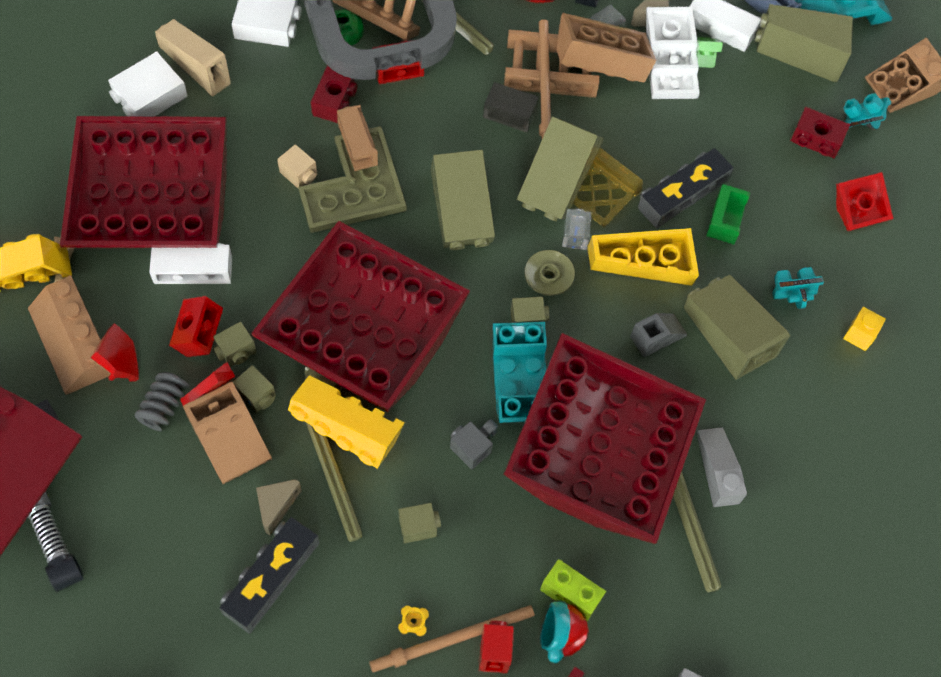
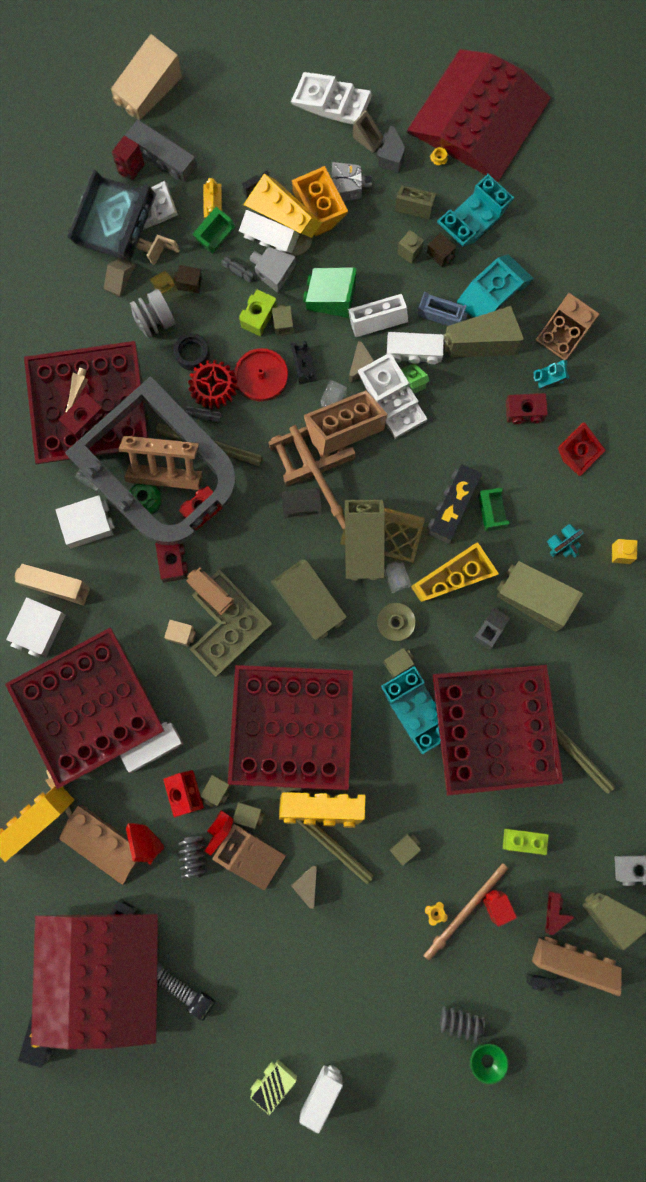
camera: 20 degrees left, 15 degrees up
black brick [219,517,319,634] -> none
dark grey brick [450,419,499,470] -> none
teal piece [540,601,589,663] -> none
light grey slope [696,427,747,507] -> none

